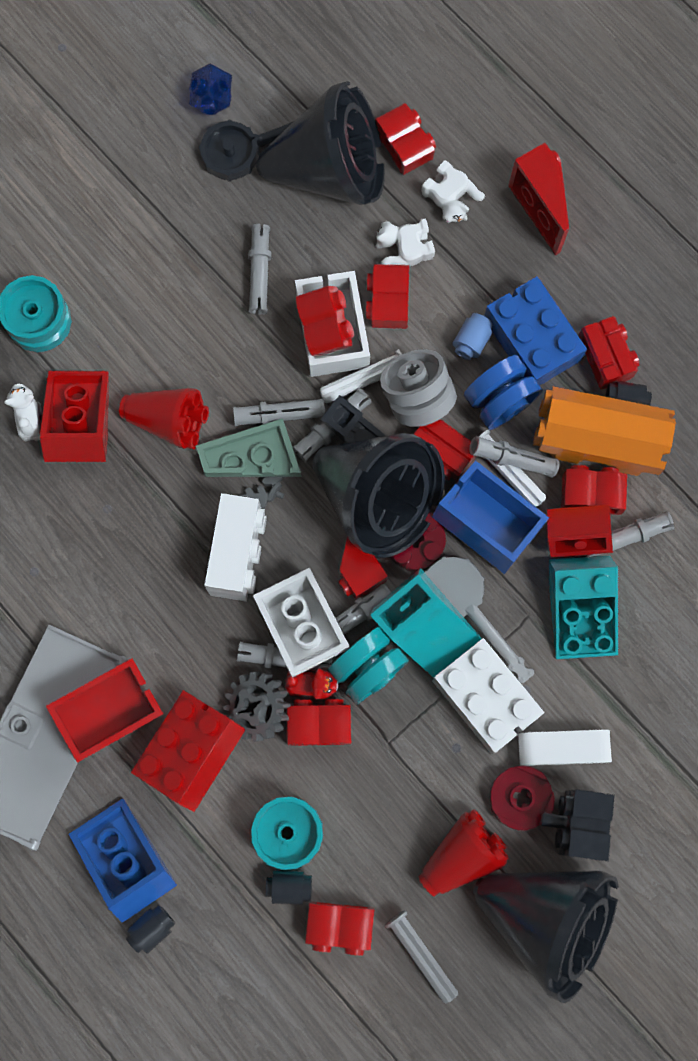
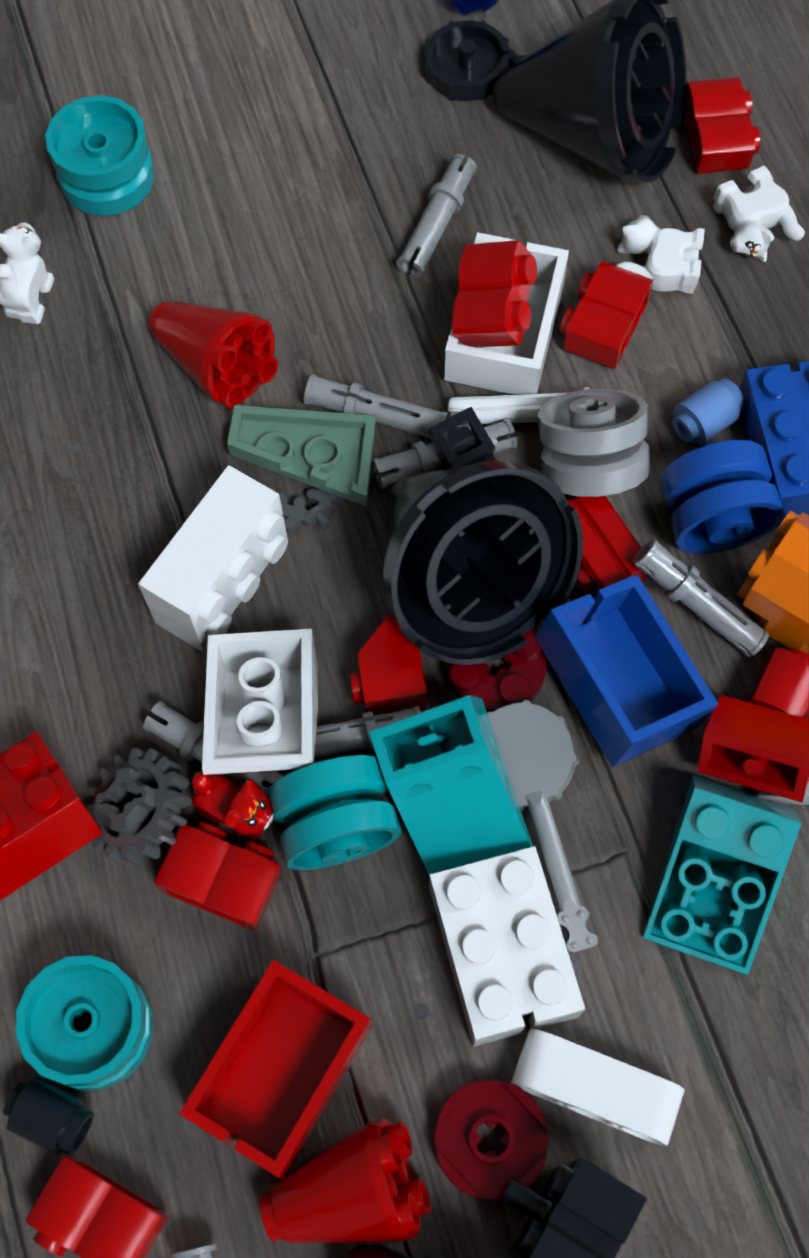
camera: 25 degrees right, 10 degrees down
red slope [40,371,109,462] -> none
white axle [479,430,546,507] -> none
none -> red piece [179,960,373,1179]

